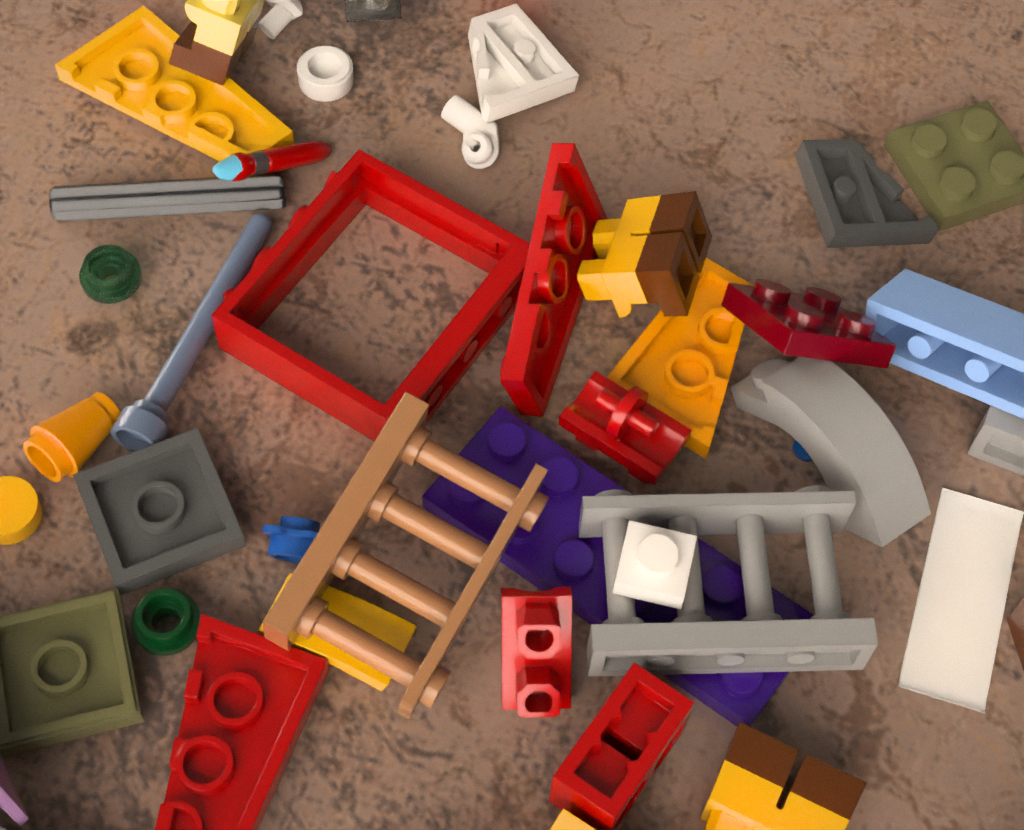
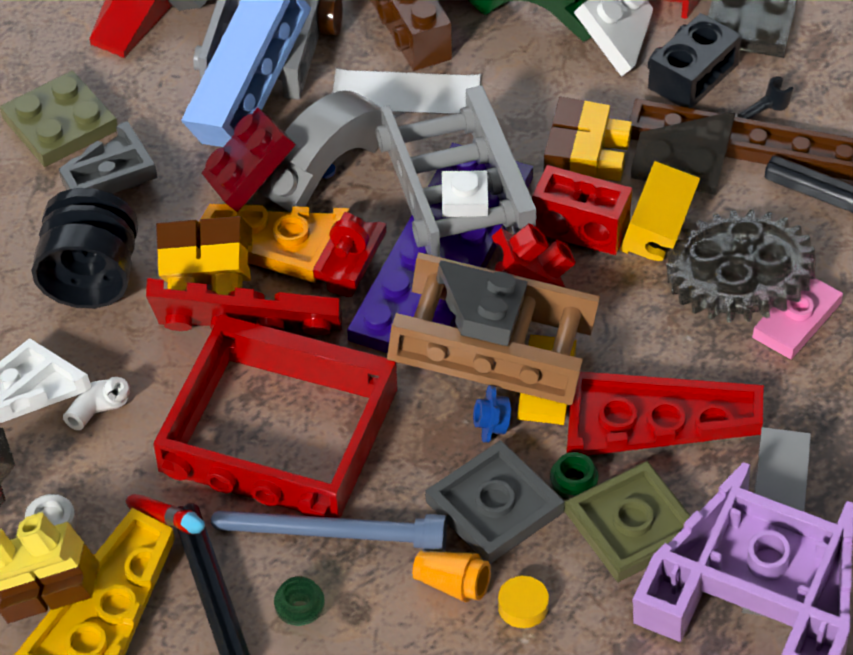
camera: 100 degrees left, 10 degrees down
none -> black wheel [31,188,138,309]
none -> dark grey wing [436,260,528,347]

